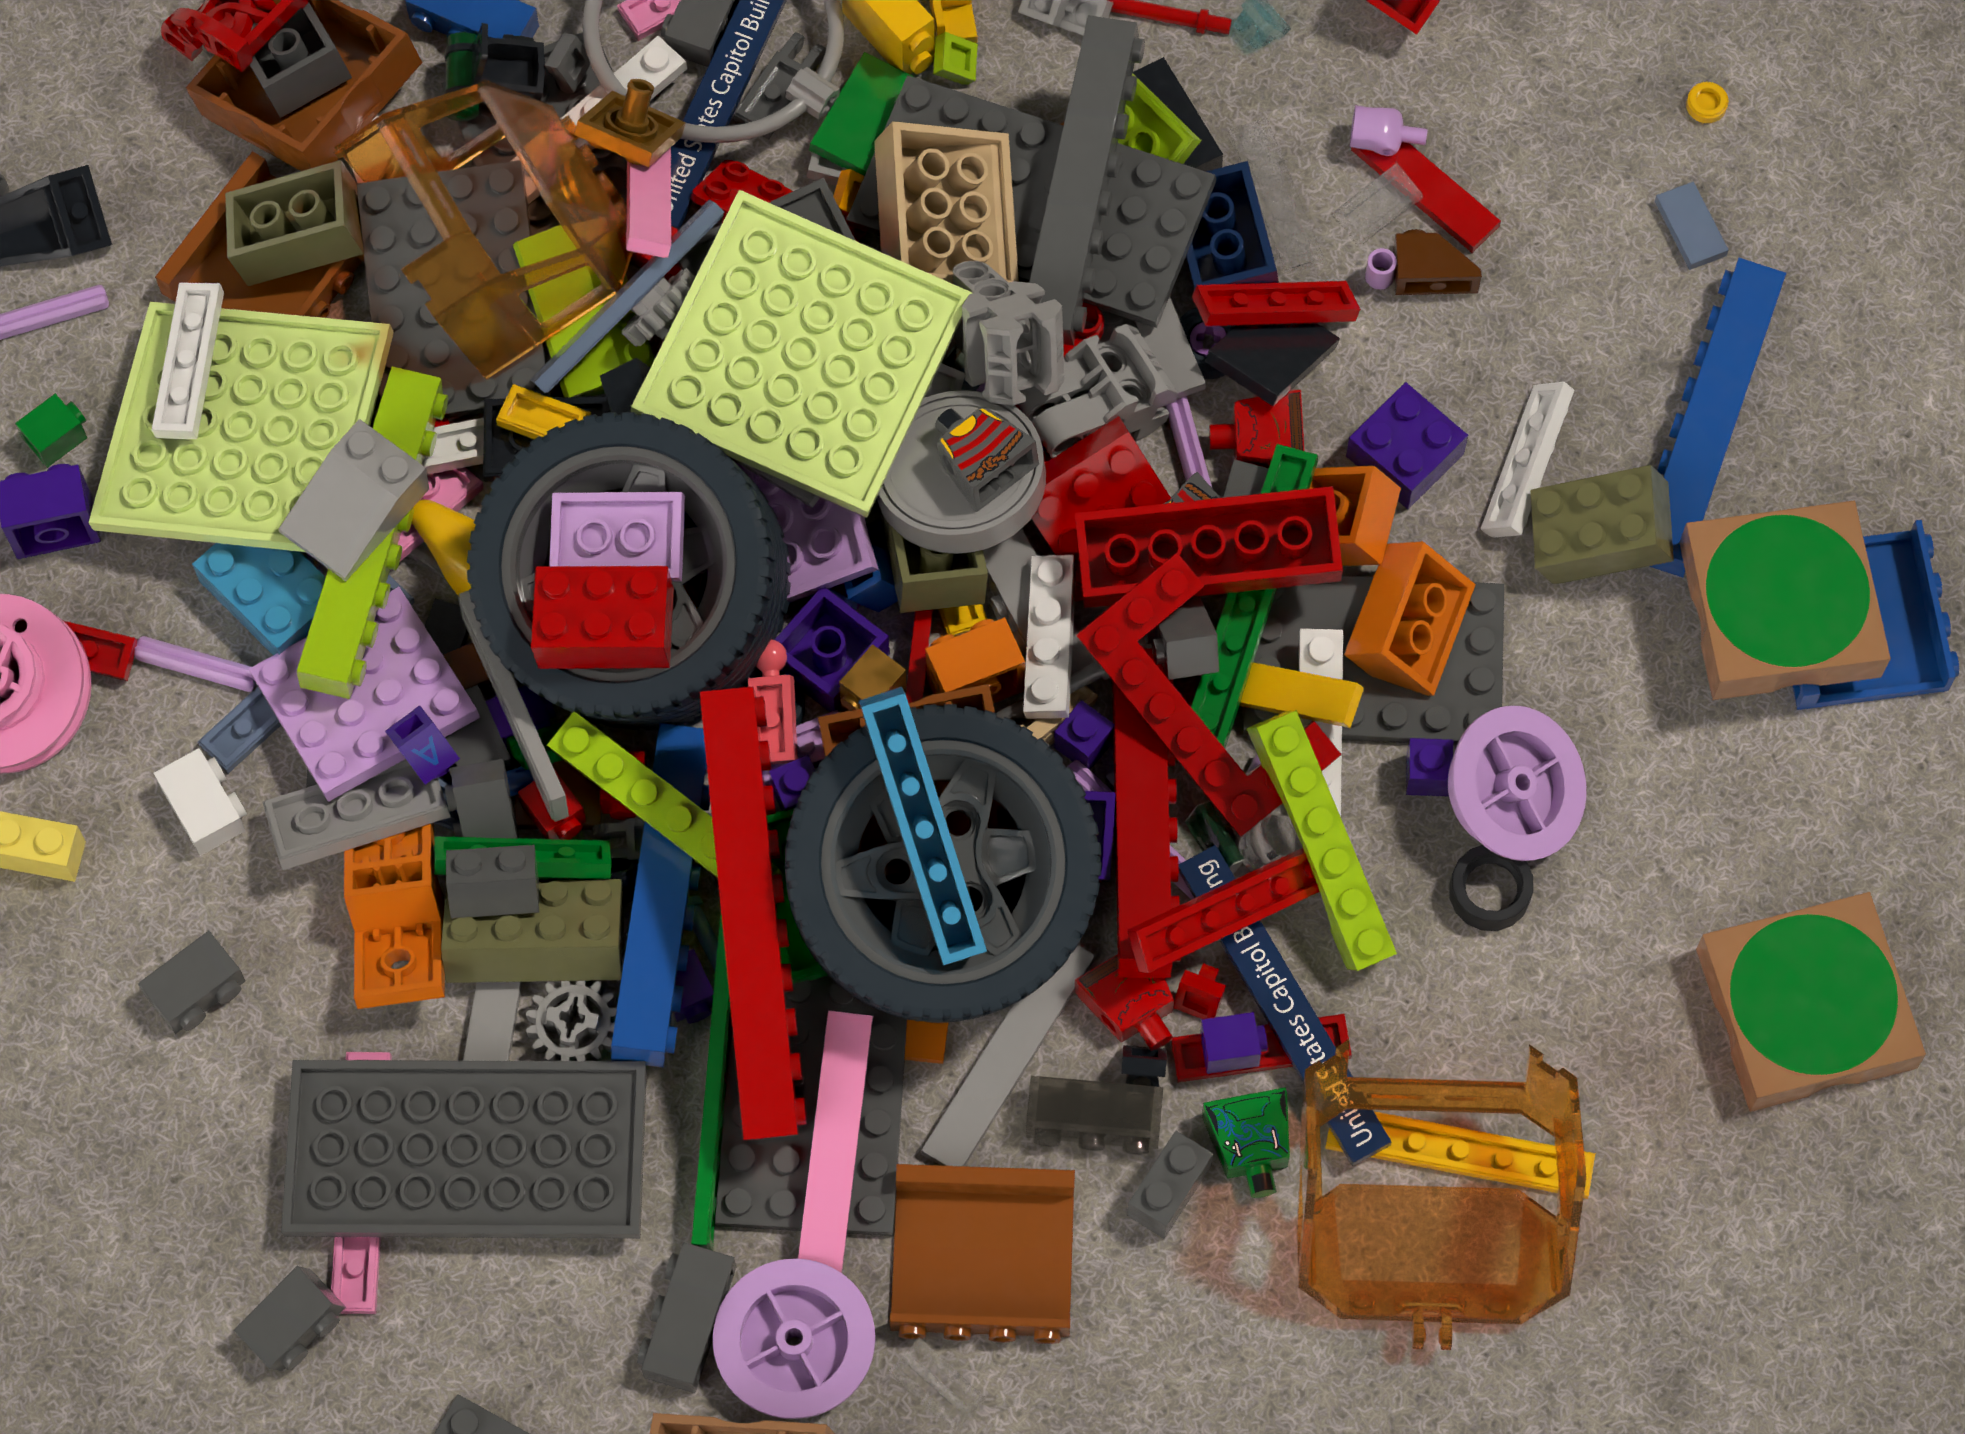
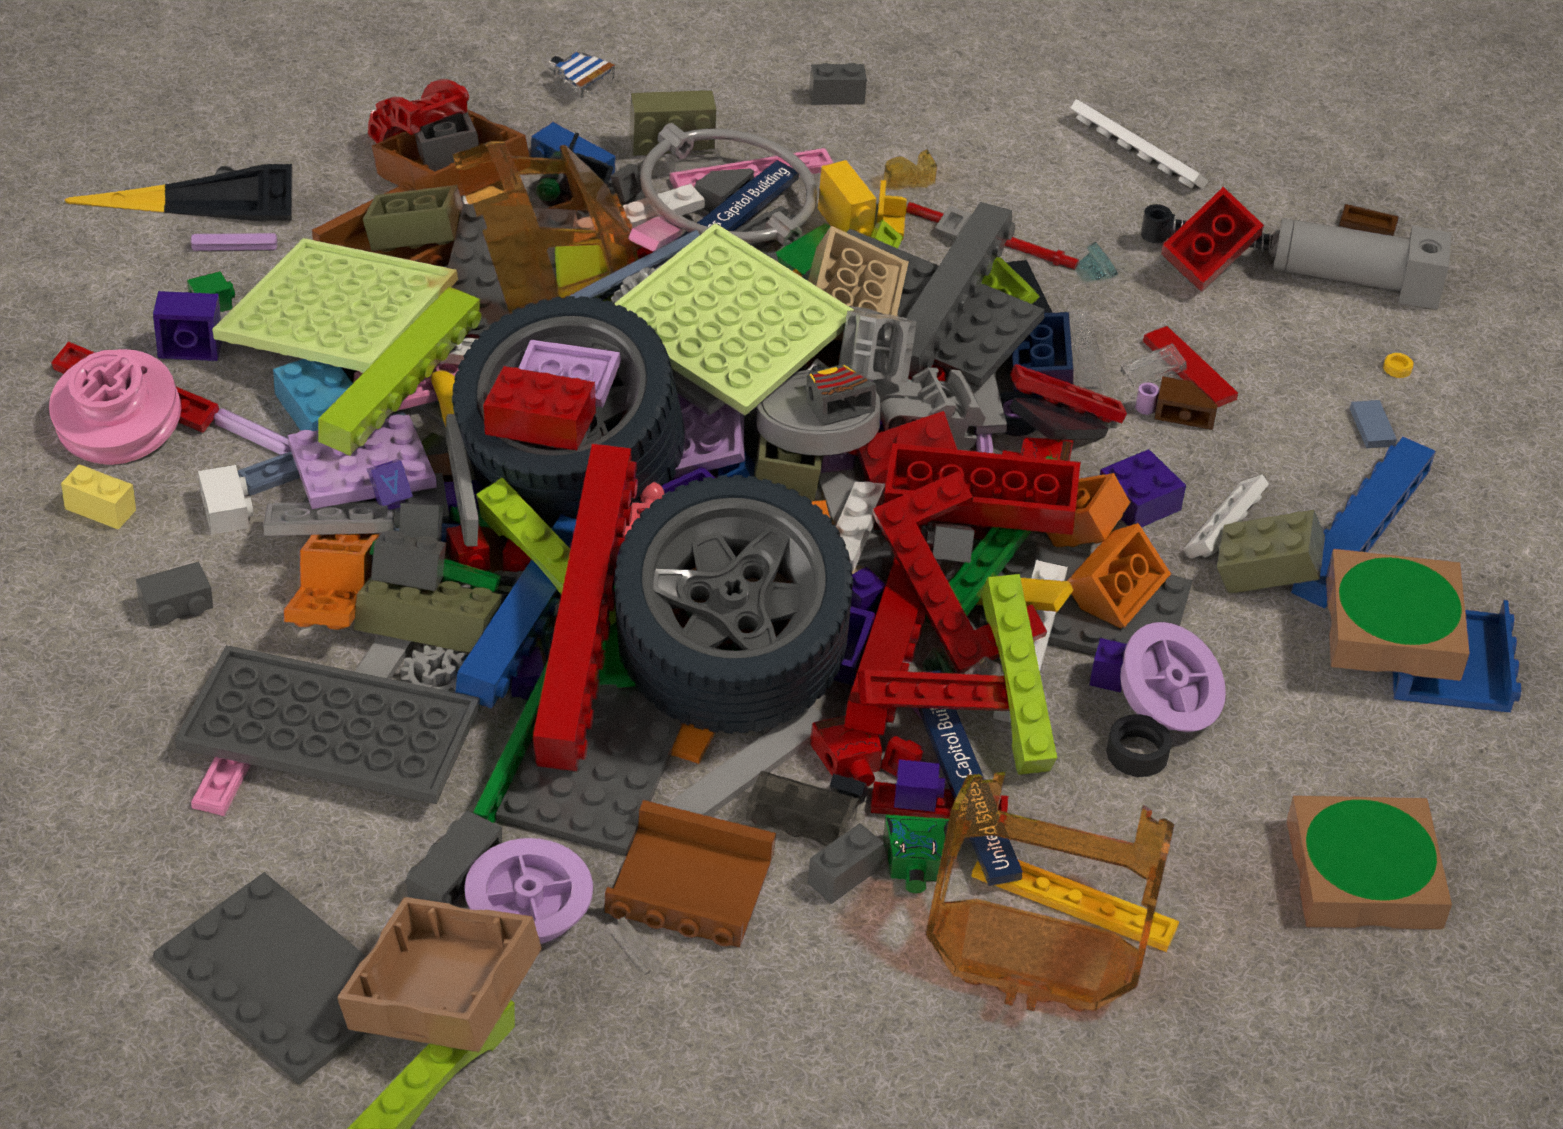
camera: 10 degrees right, 25 degrees down
white plate [152,283,224,439] -> none
dark grey brick [234,1266,346,1371] -> none
light grey slope [279,419,429,582] -> none
pearl gold plate [574,79,686,168] -> none
bright pink tile [798,1011,873,1273] -> none
dark azure brick [859,687,987,965] -> none
lavender piece [1350,105,1427,156] -> none

